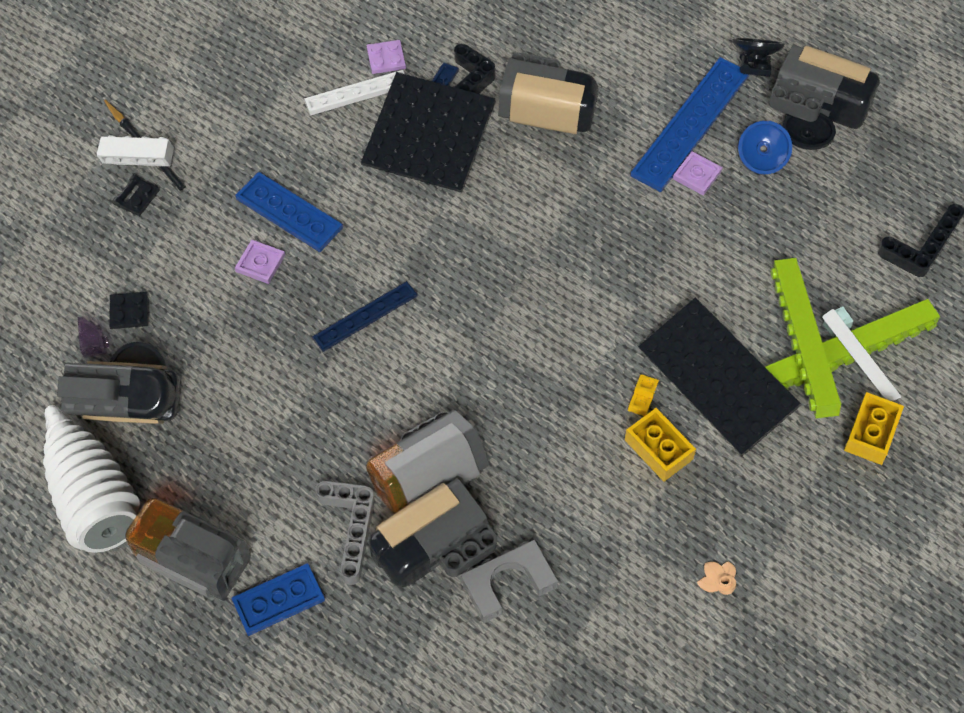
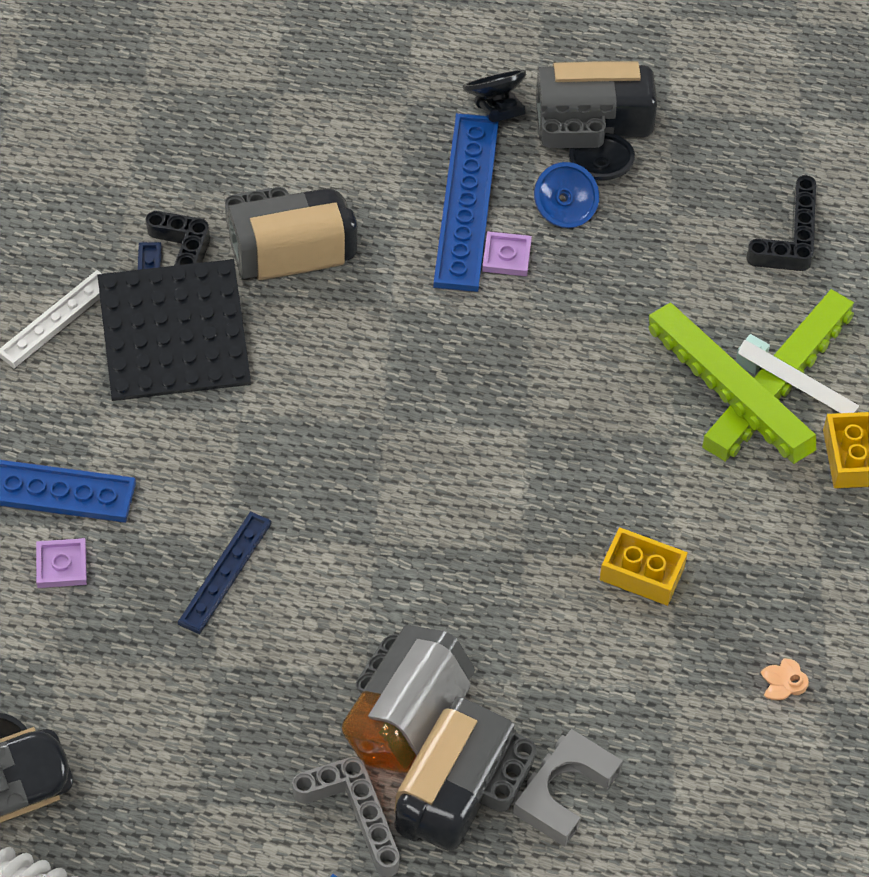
camera: 30 degrees left, 5 degrees down
lavender plate [367,40,406,74] -> none
yellow slope [628,374,659,416] -> none
black plate [638,297,801,456] -> none

